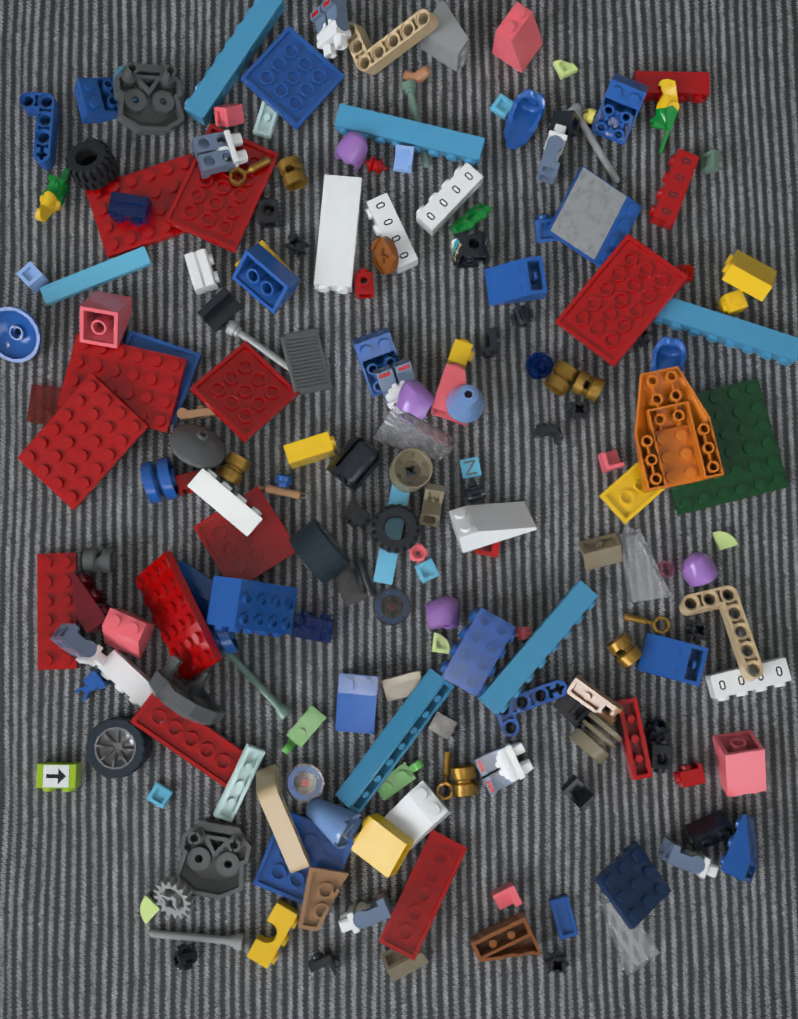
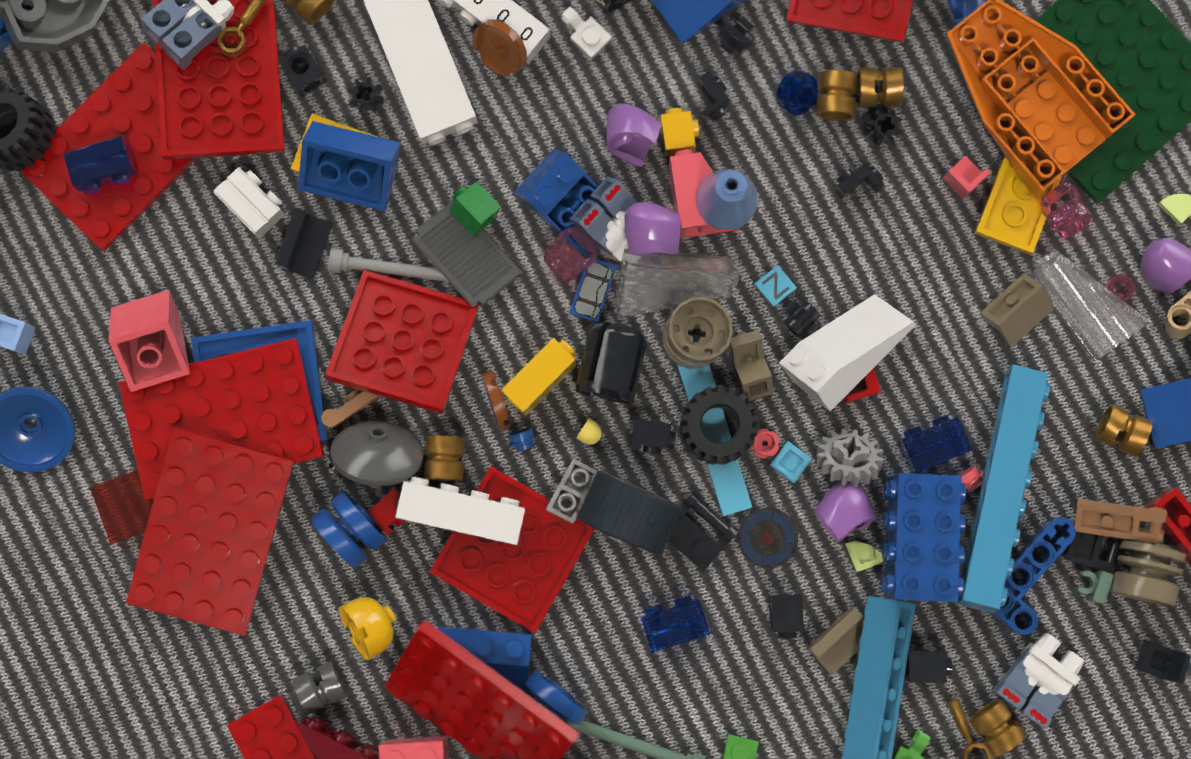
camera: 25 degrees left, 0 degrees up
medium azure tile [39,246,152,306] -> none
blue brick [206,576,298,638] -> none
light nougat piece [259,485,307,499] -> none
slope [335,672,379,734] -> none
red brick [354,269,375,299] -> none
pearl gold piece [623,613,670,634] -> none
none -> yellow cylinder [338,597,396,660]
none -> green brick [449,181,501,237]
none -> dark orange tile [481,370,511,431]
none -> clear pink piece [543,227,599,281]
none -> light grey slope [546,458,597,525]
none -> white plate [562,6,612,60]
none -> tile [569,256,617,323]
none -> light yellow hinge [576,418,602,445]
none -> medium lavender piece [606,104,662,167]
none -> black brick [769,594,804,639]
none -> light grey gear [816,429,883,487]
none -> clear blue brick [898,414,972,474]
none -> clear pink piece [1040,181,1092,239]
none -> sand green tile [1075,571,1114,604]

